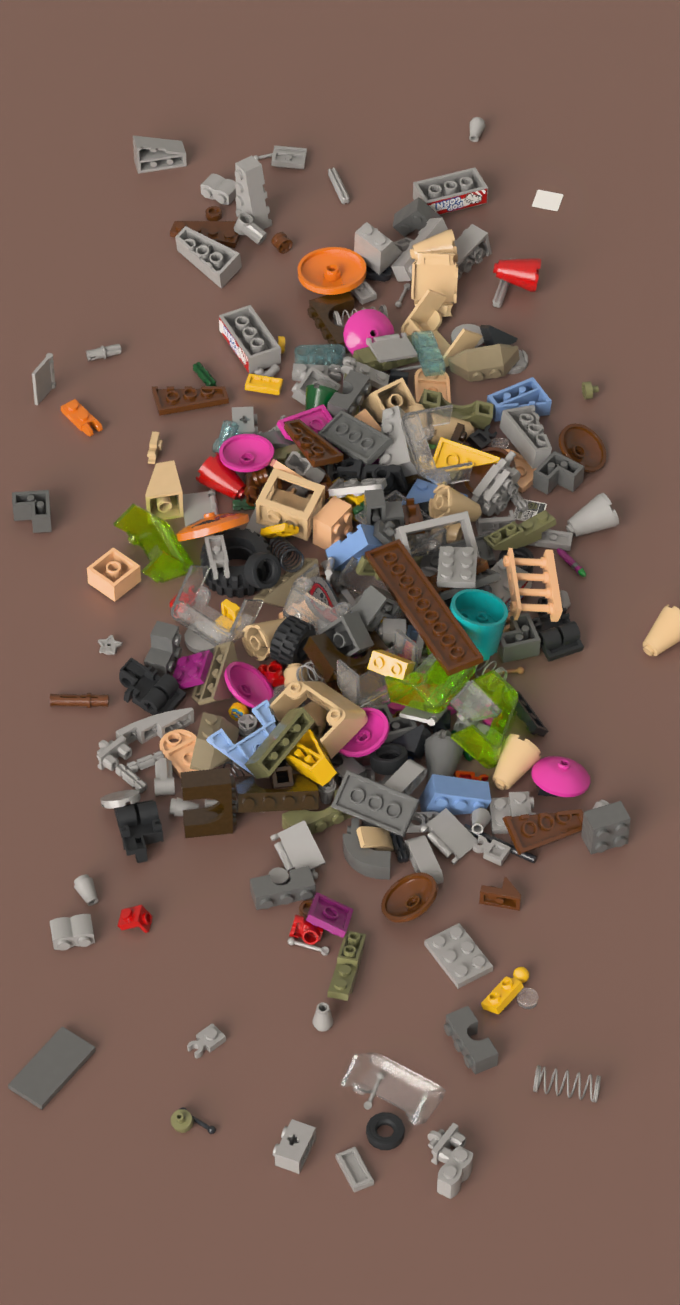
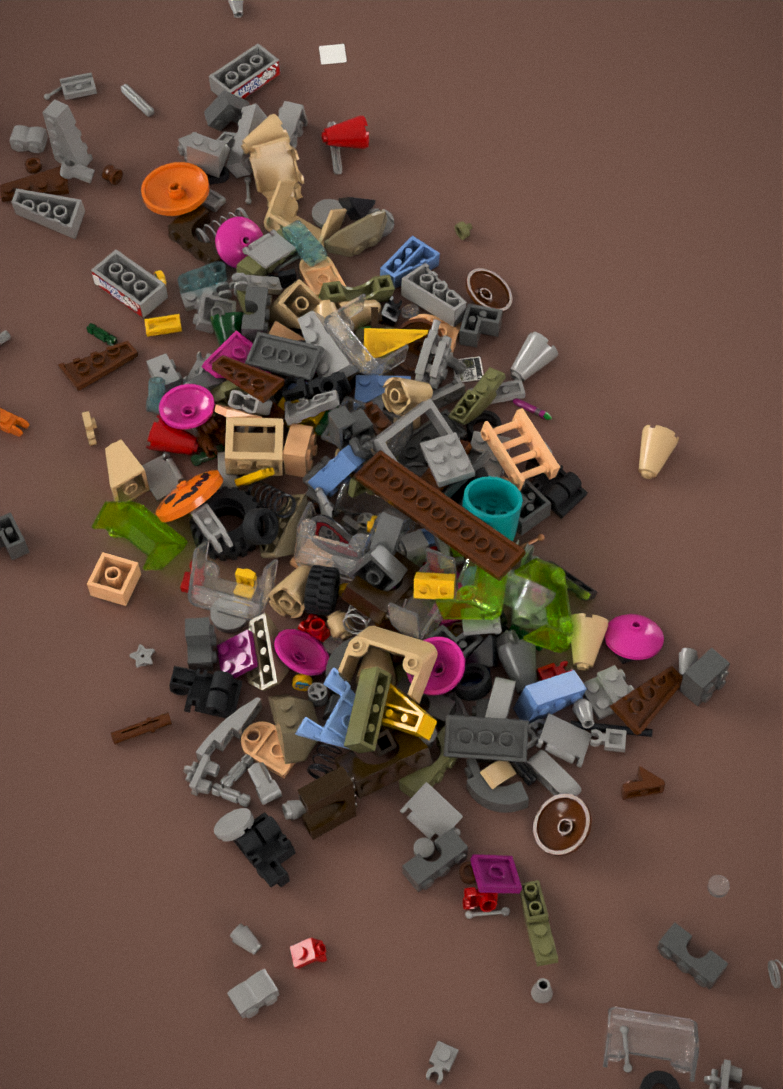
camera: 20 degrees left, 10 degrees up
light grey arm [254,364,280,377] -> none
light grey plate [424,923,493,989] -> none
yellow plate [481,967,530,1015] -> none

